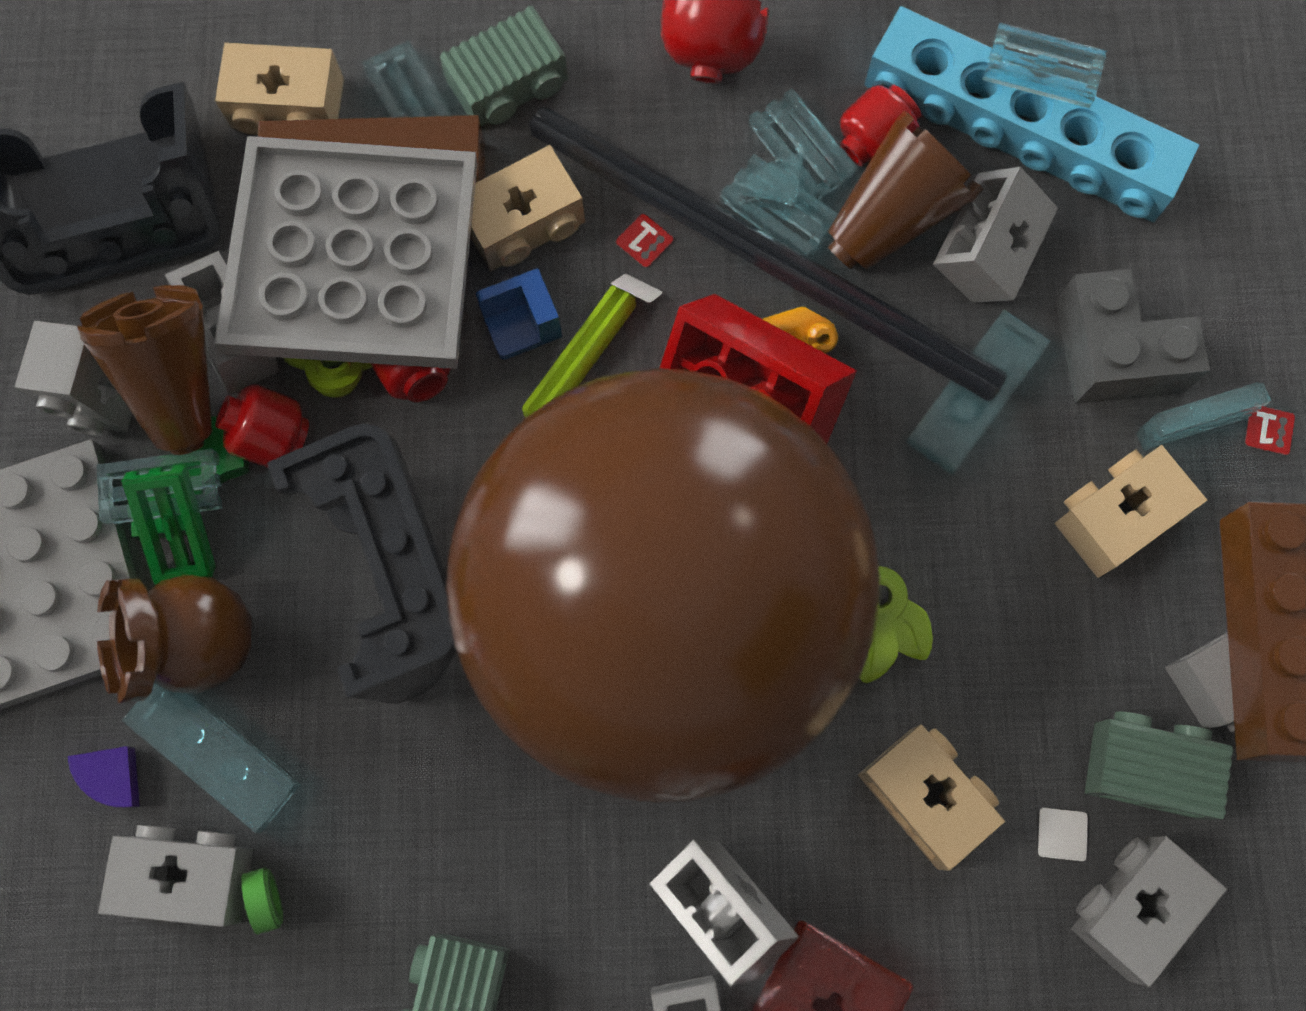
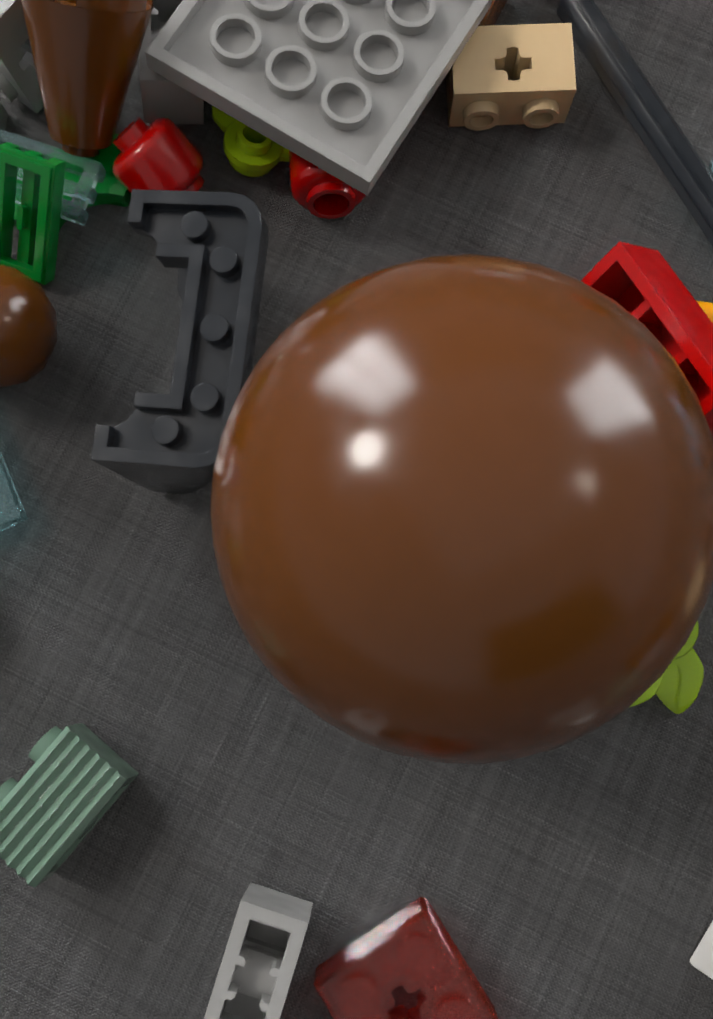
camera: 30 degrees right, 5 degrees up
blue panel [475,268,563,360] -> none
lime axle [522,285,636,417] -> none
white sticker [612,274,663,302] -> none
red sticker [616,214,673,267] -> none
light grey brick [649,840,799,986] -> none
tan brick [858,724,1005,871] -> none

